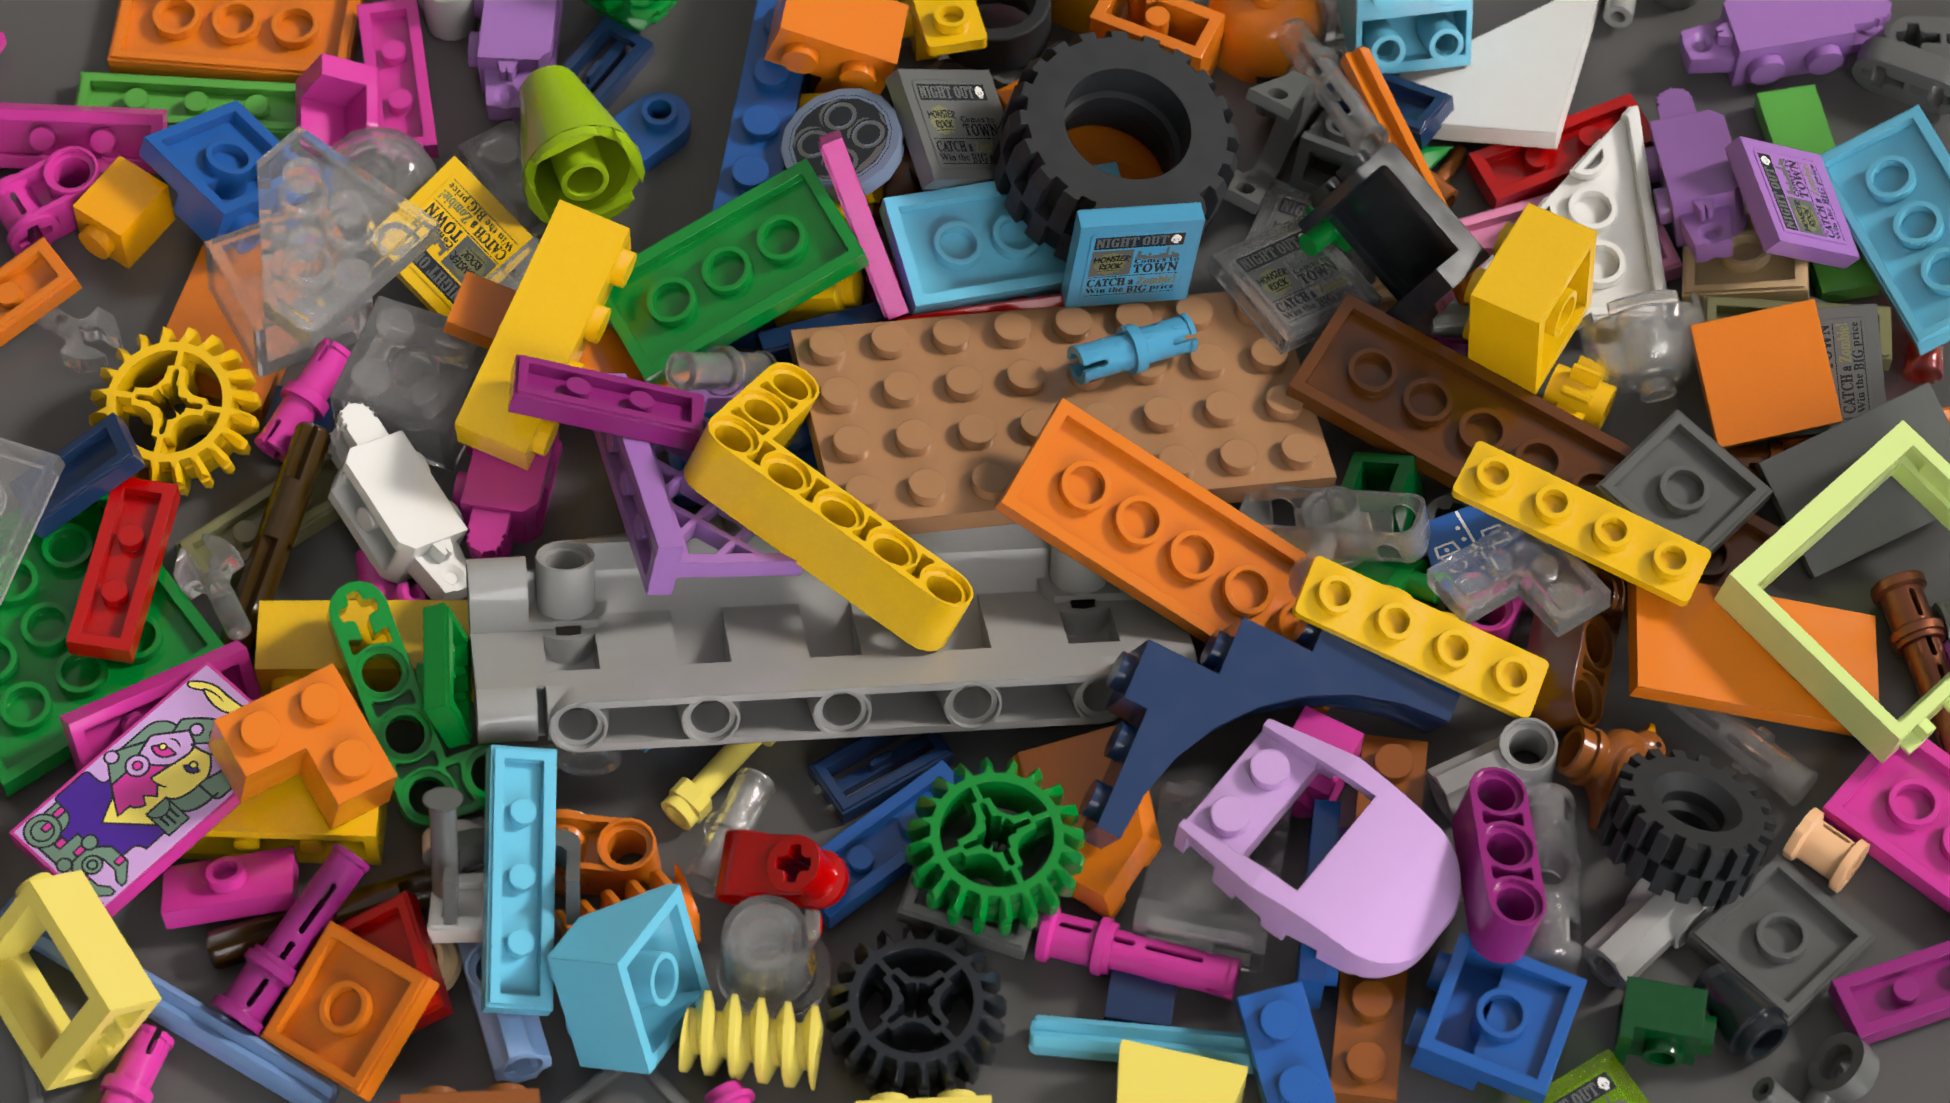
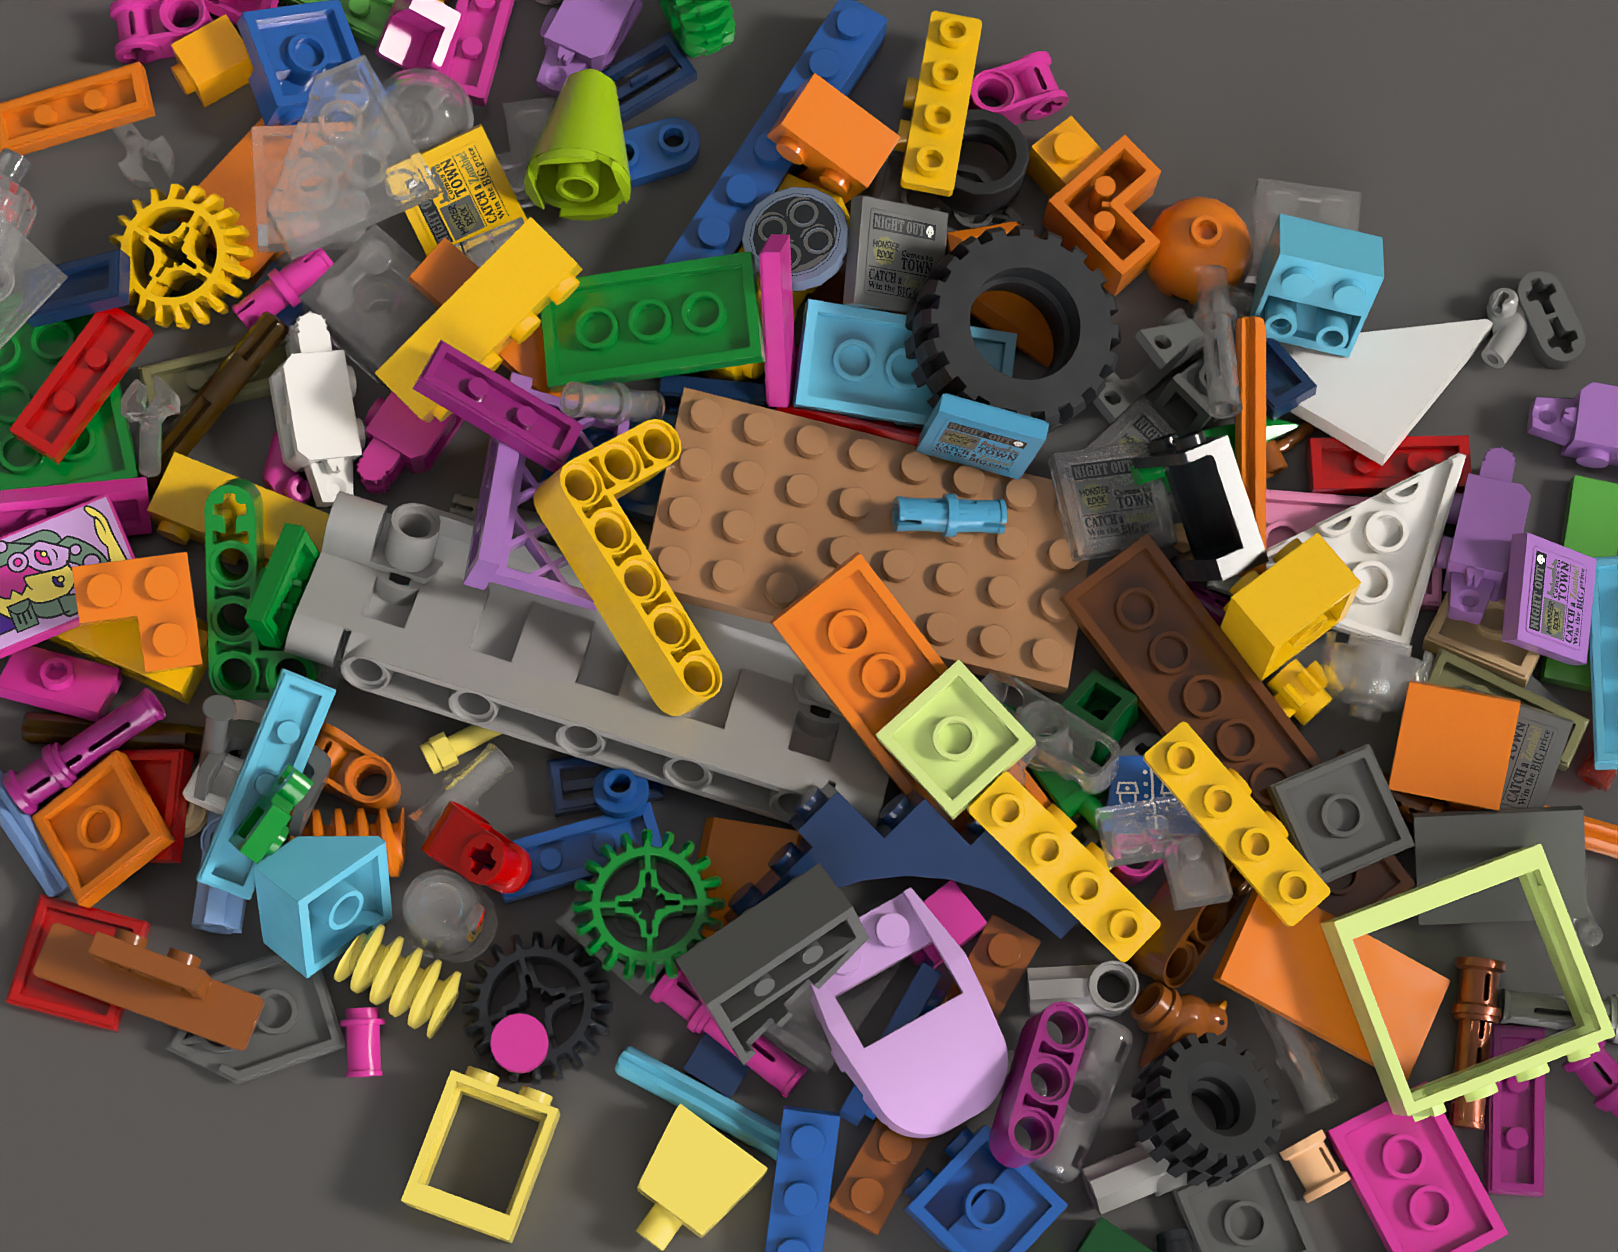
camera: 15 degrees right, 15 degrees up
none -> green plate [228,764,314,864]
none -> dark pink tile [491,1014,549,1073]
none -> blue plate [593,767,649,819]
none -> dark grey wedge [675,863,869,1065]
none -> yellowish green plate [876,660,1036,820]

